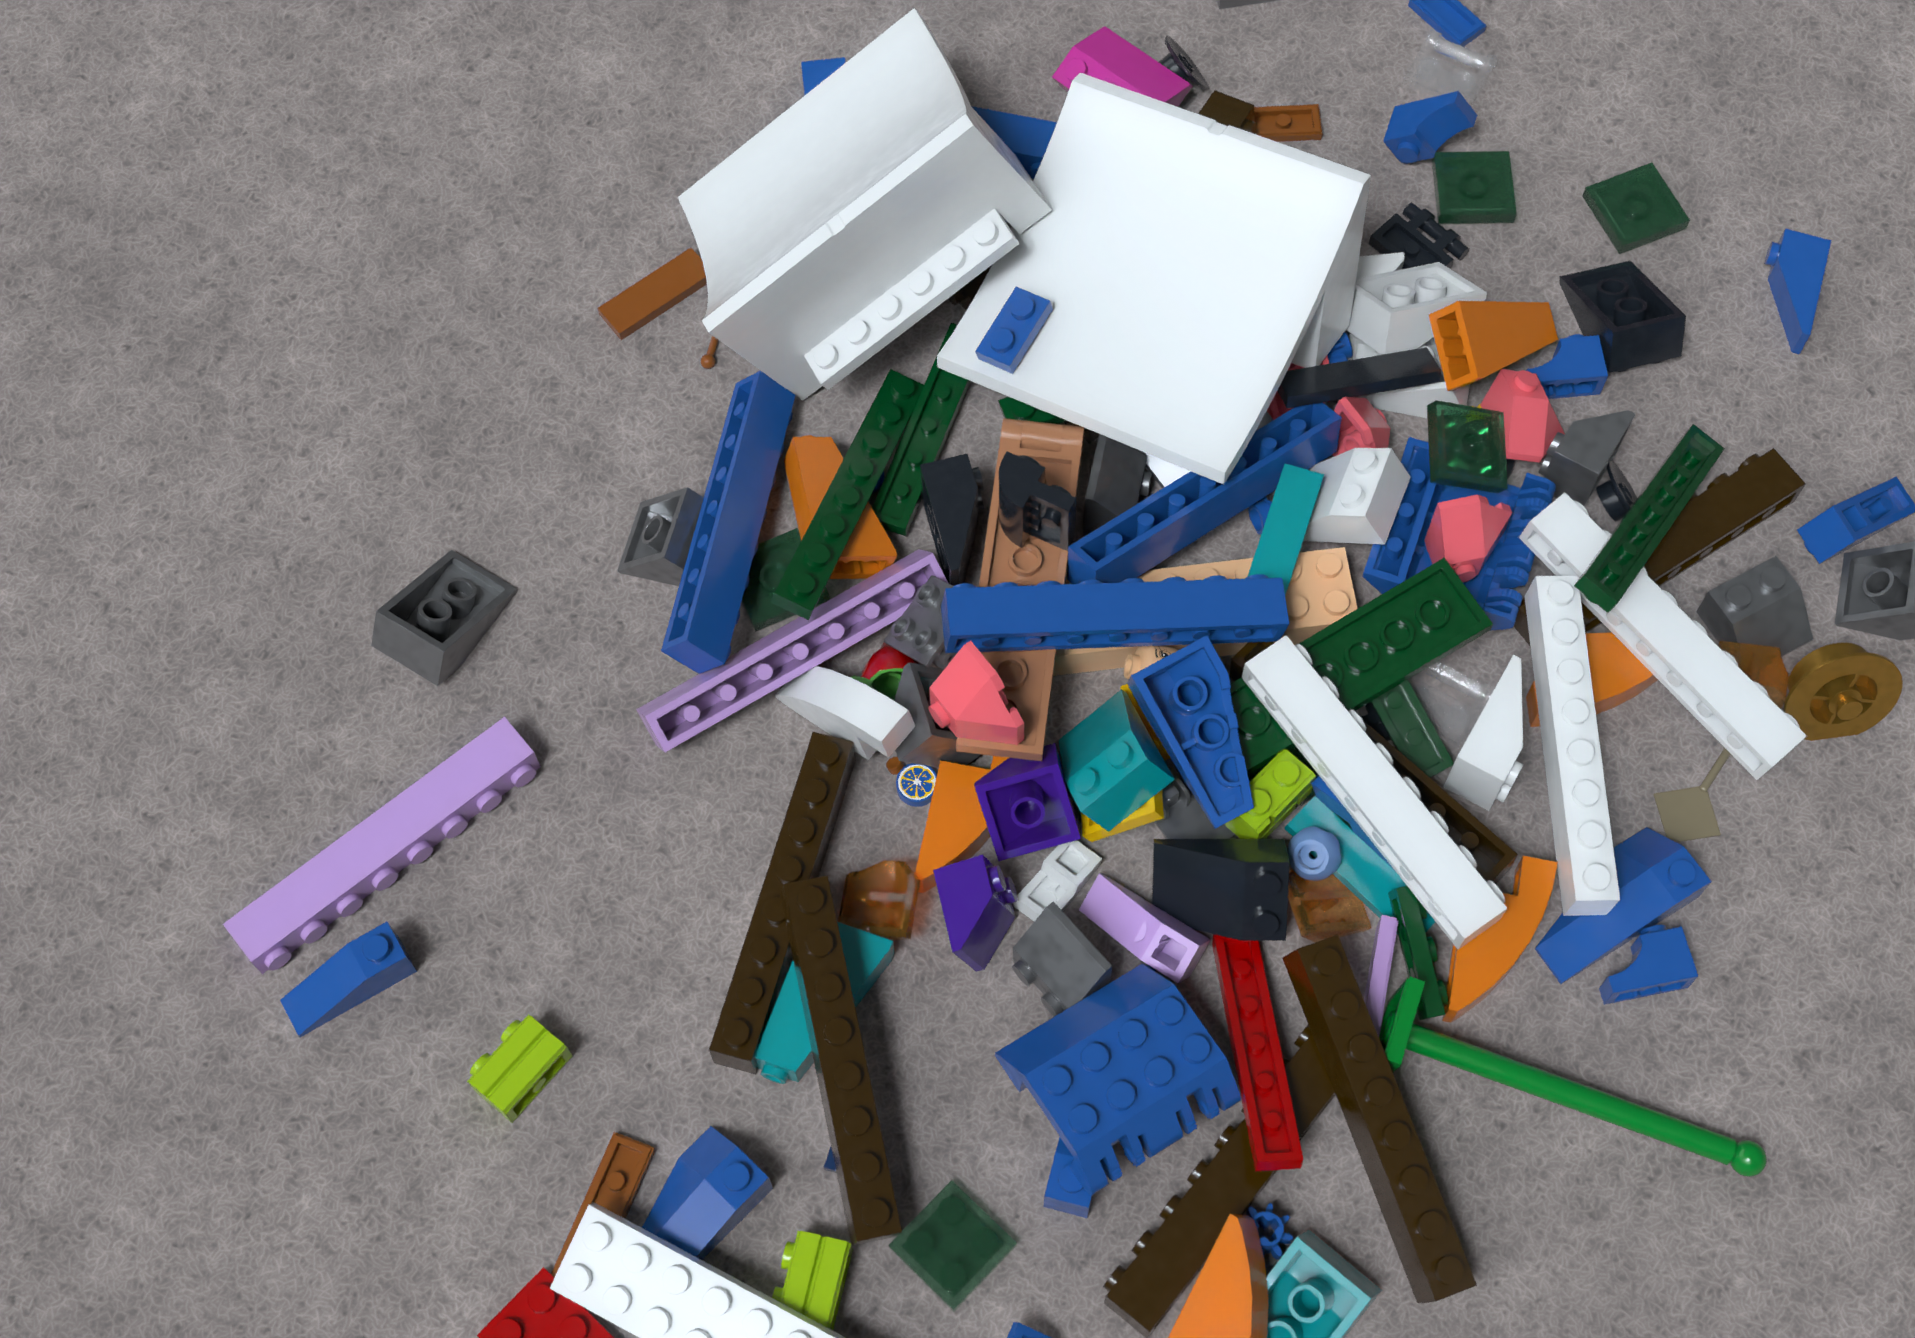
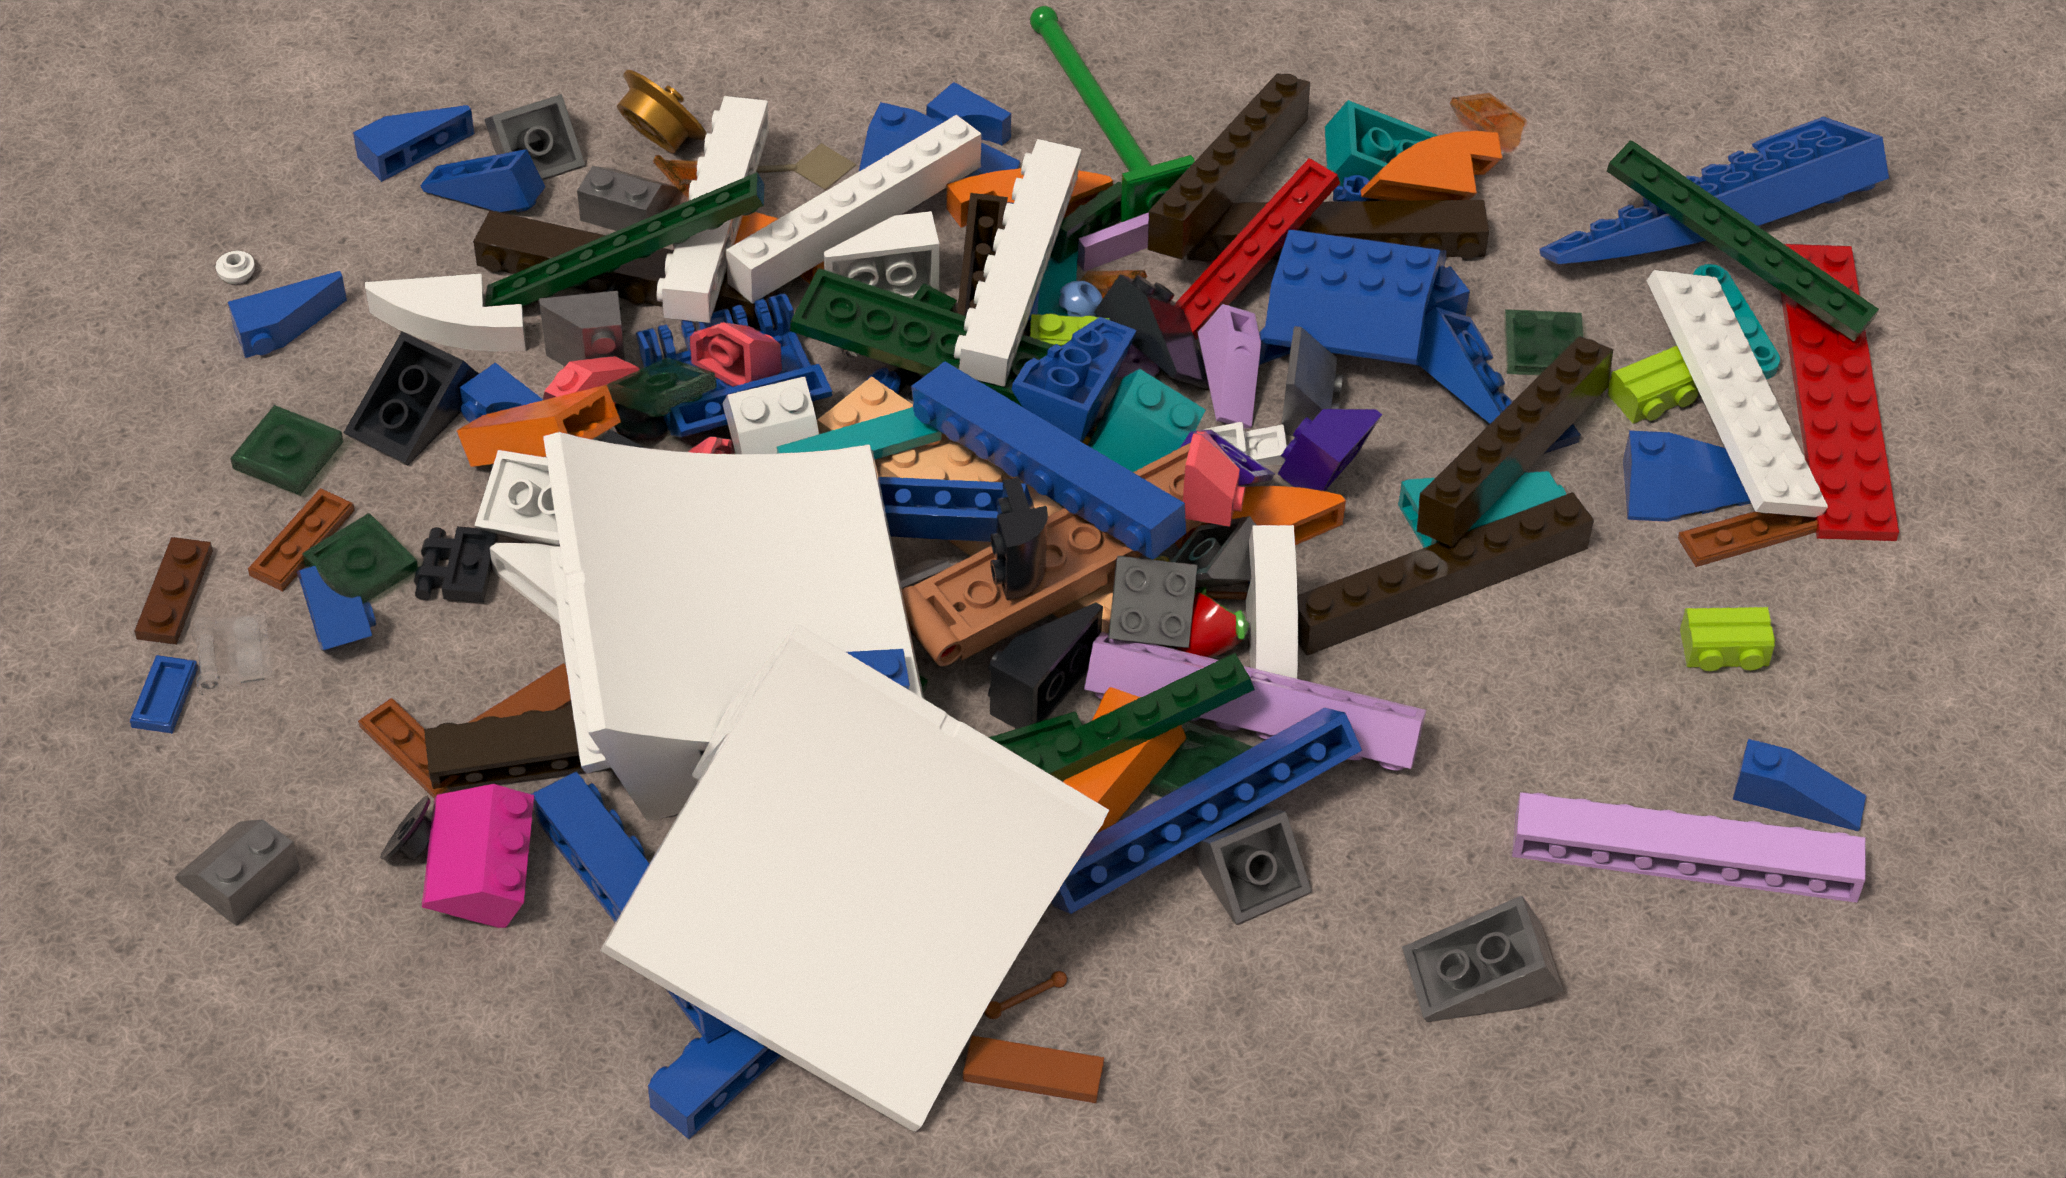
camera: 135 degrees left, 15 degrees down
clear orange slope [838,860,920,941] -> none
none -> reddish brown plate [134,537,213,645]
none -> white plate [216,251,255,284]
none -> dark orange tile [248,488,355,592]
none -> white slope [365,274,526,352]
none -> blue wedge [1417,307,1513,424]

